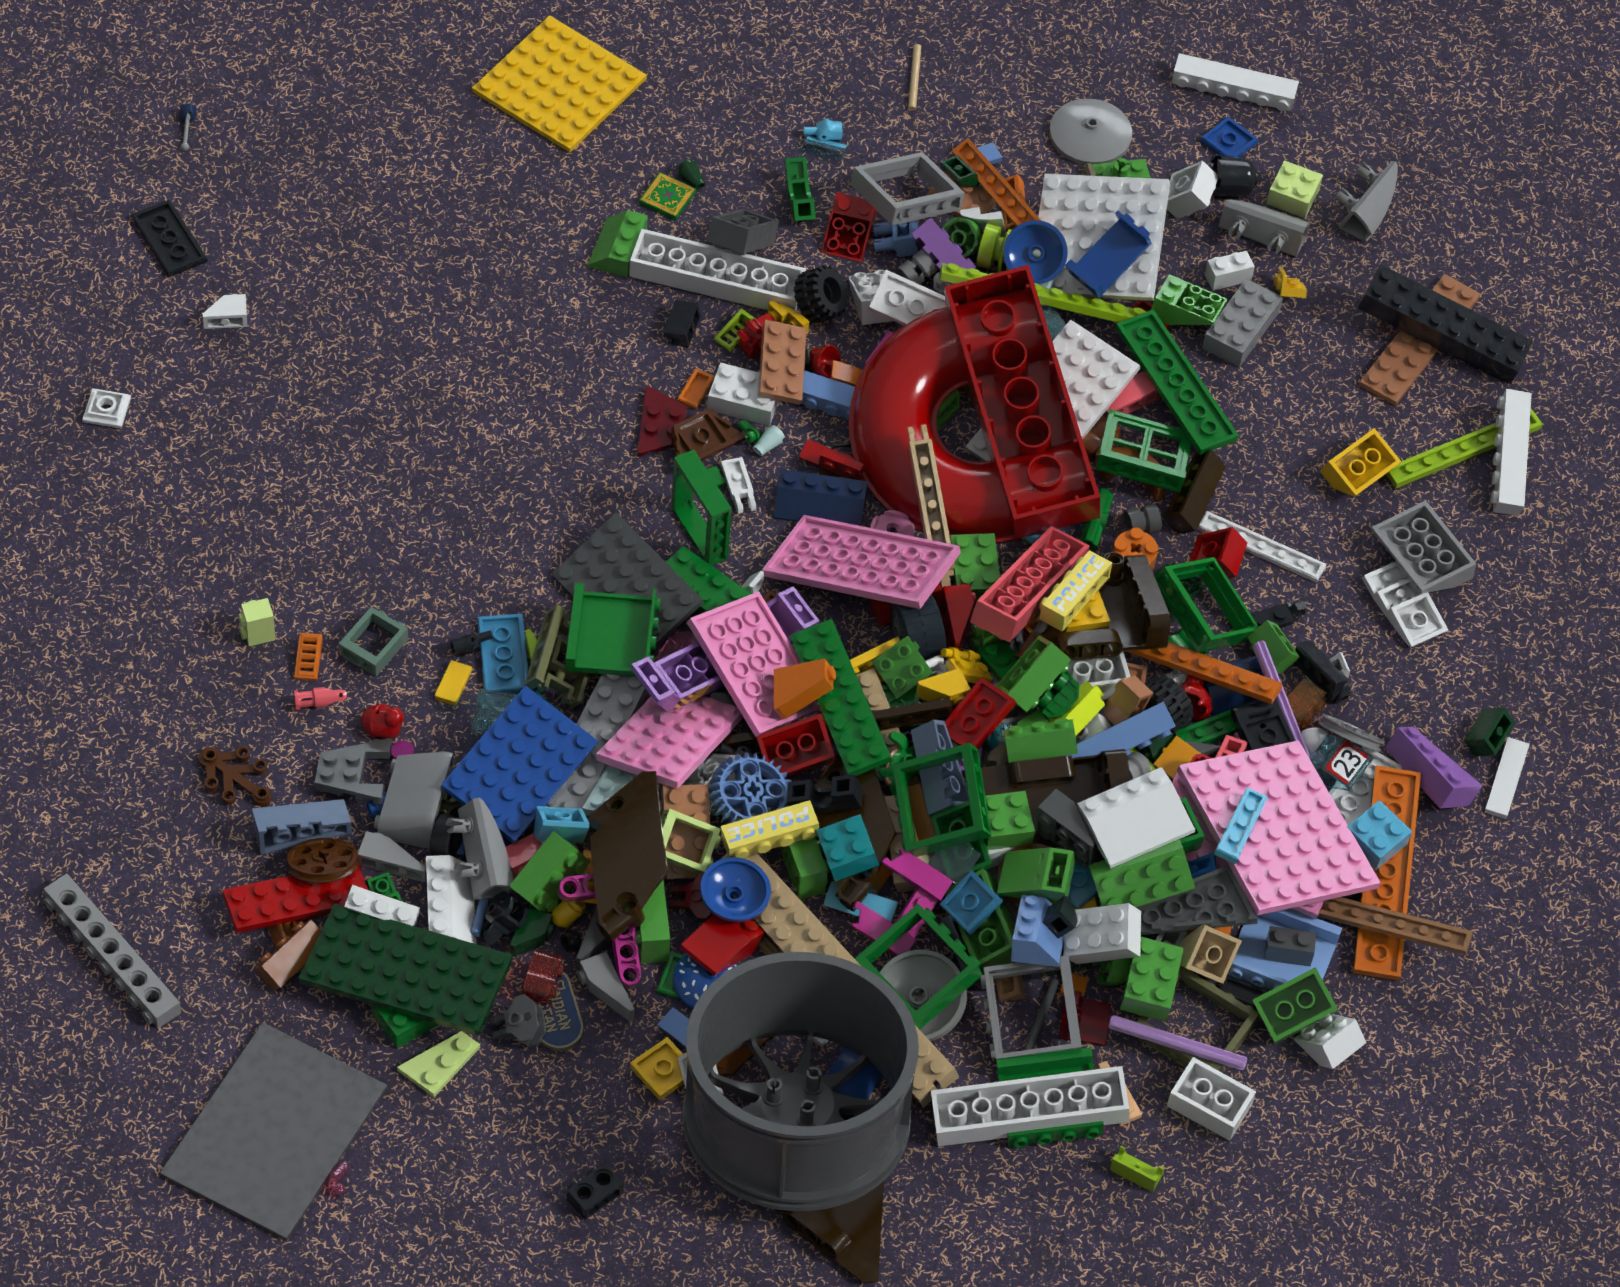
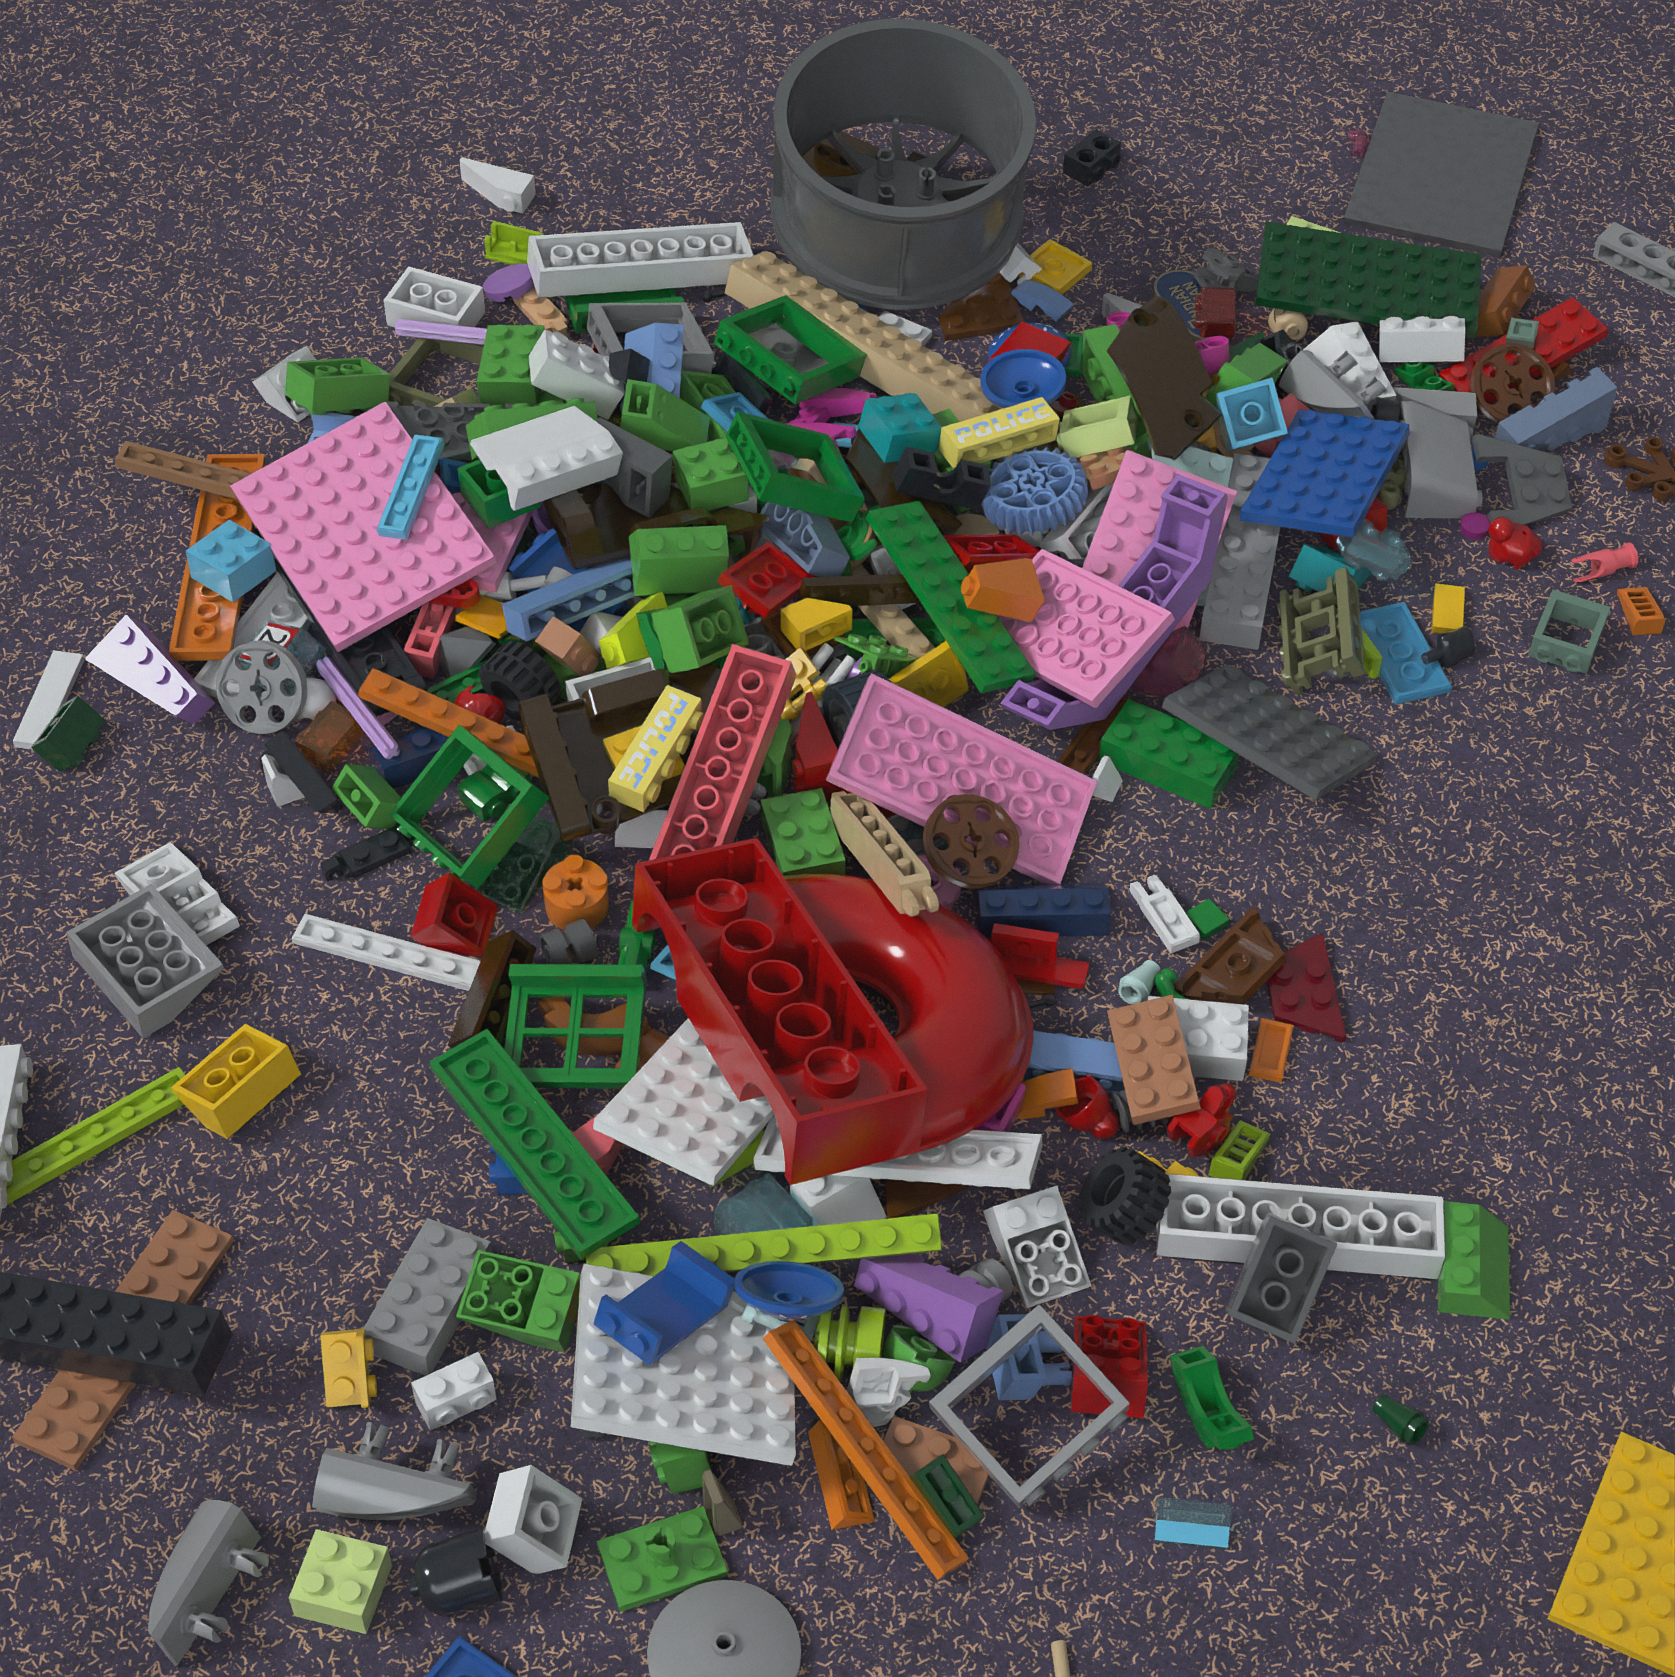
camera: 175 degrees right, 5 degrees down
green panel [566,583,661,677] -> none
tile [639,172,696,221] -> none
black hinge [663,300,701,348] -> none
green window [671,450,732,565] -> none
medium azure piece [803,118,843,141] -> none
medium blue tile [977,142,1002,164] -> none
none -> white slope [460,157,536,214]
none -> medium lavender tile [483,263,534,302]
none -> reddish brown wedge [923,794,1019,889]
none -> sand green tile [1506,318,1539,348]

